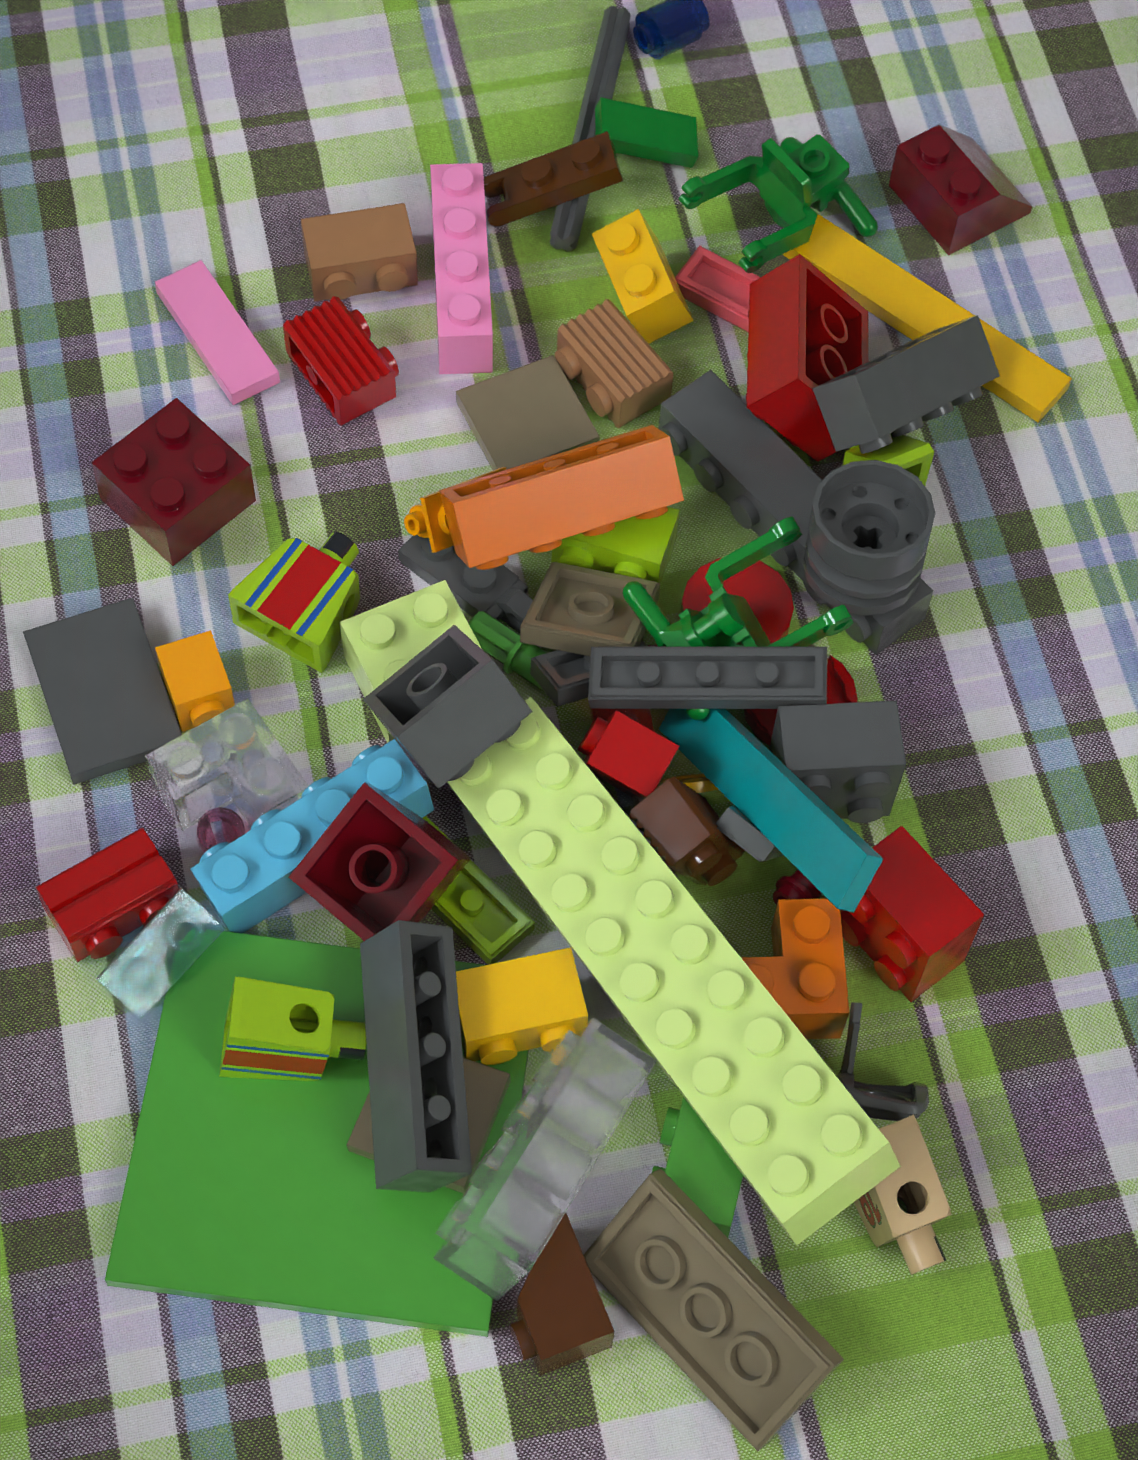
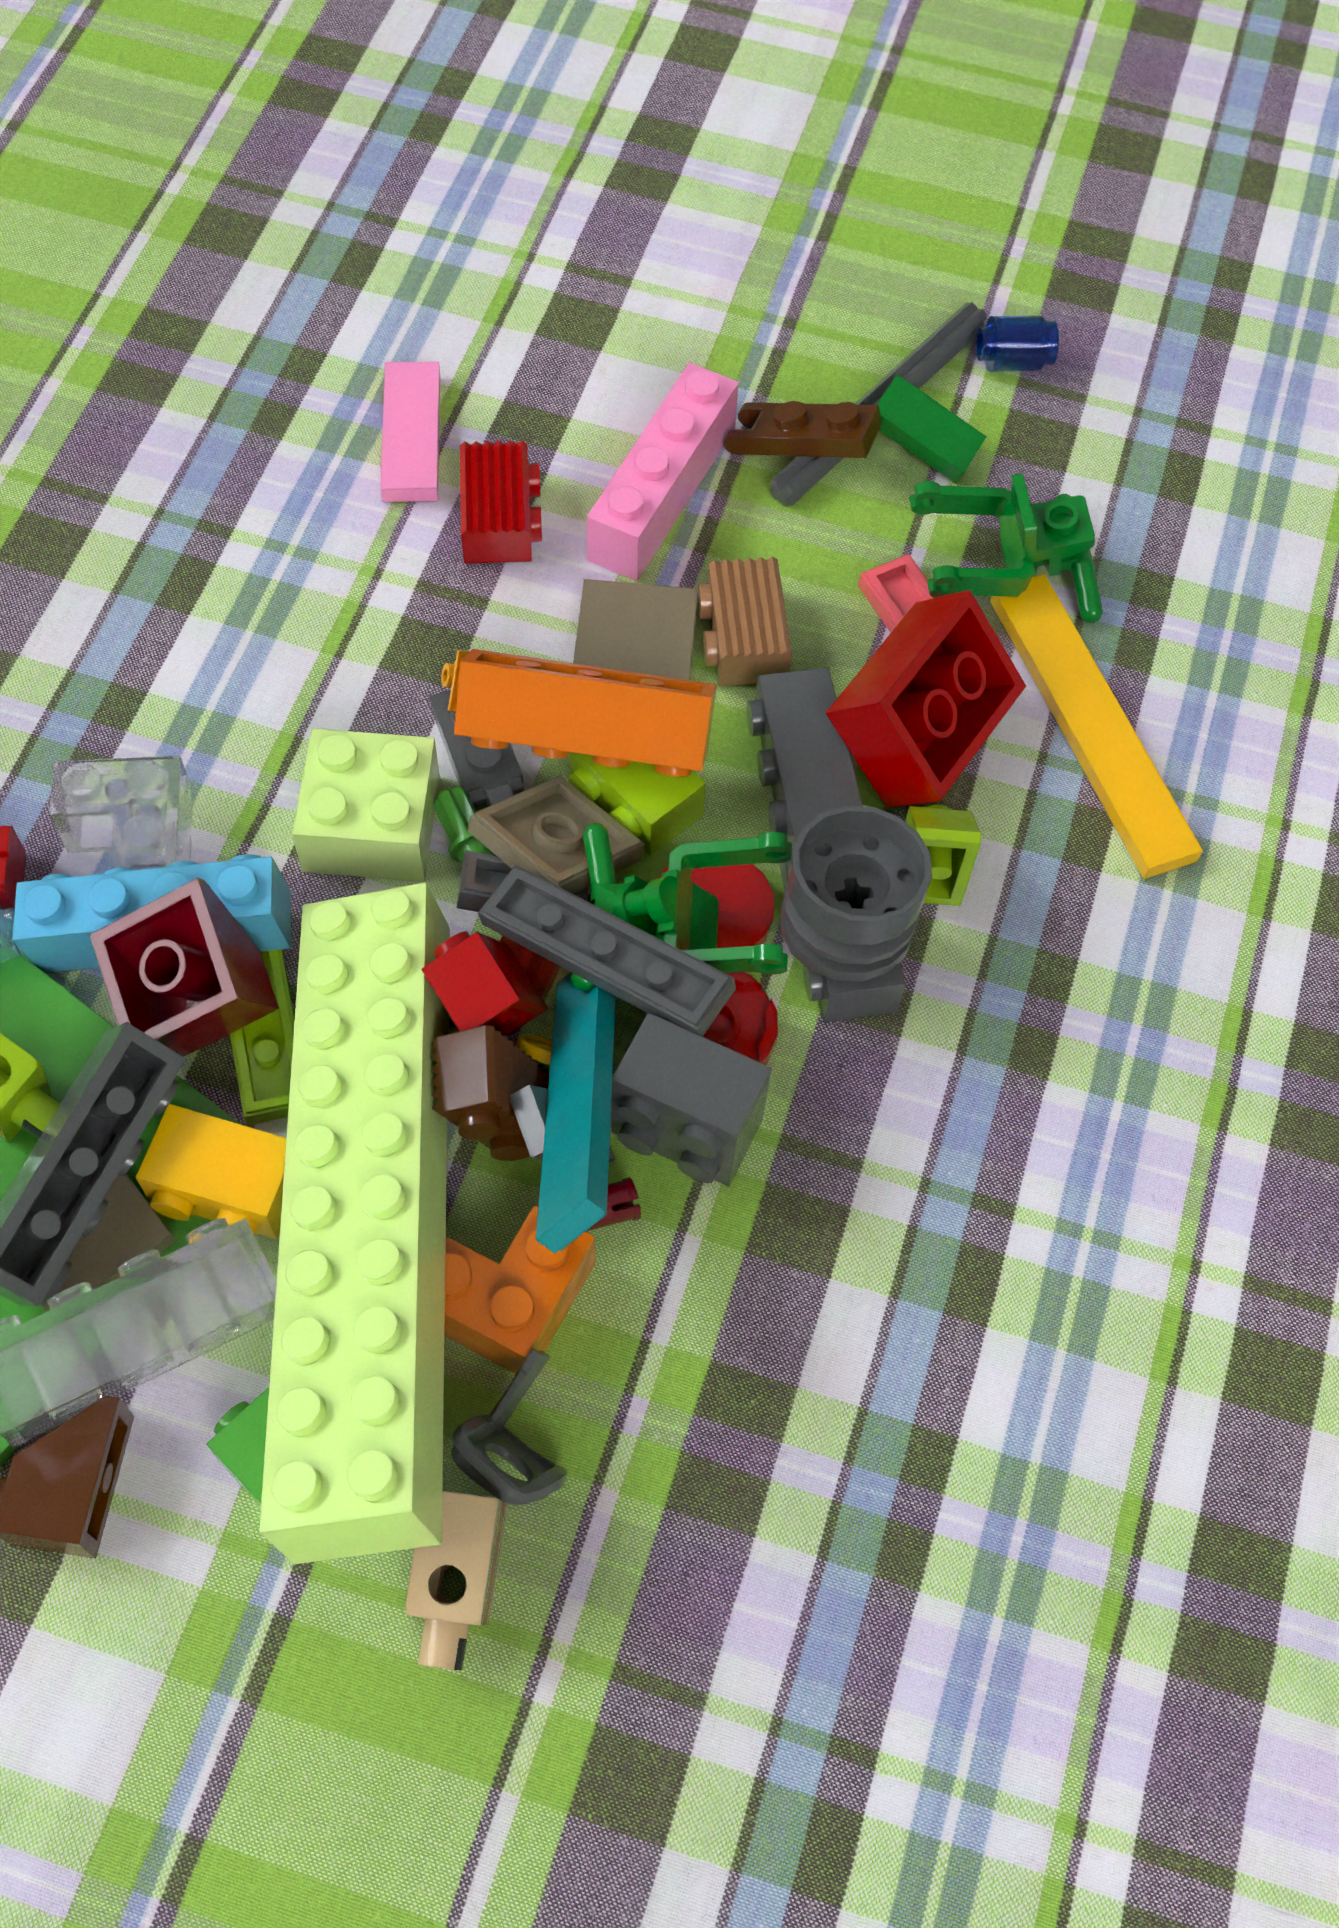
camera: 30 degrees right, 0 degrees up
dark grey tile [23,598,185,785] -> none
dark red brick [91,398,256,566] -> none
light orange brick [155,630,237,732] -> none
clear pink hinge [196,807,245,852] -> none
torso [228,532,360,673] -> none
medium nougat brick [301,203,418,302] -> none
dark grey brick [363,625,533,789] -> none
dark tan tile [583,1168,844,1451] -> none
yellow brick [591,209,694,344] -> none
dark grey brick [813,315,1000,454] -> none
red brick [840,826,985,1002] -> none
dark red slope [889,125,1033,255] -> none

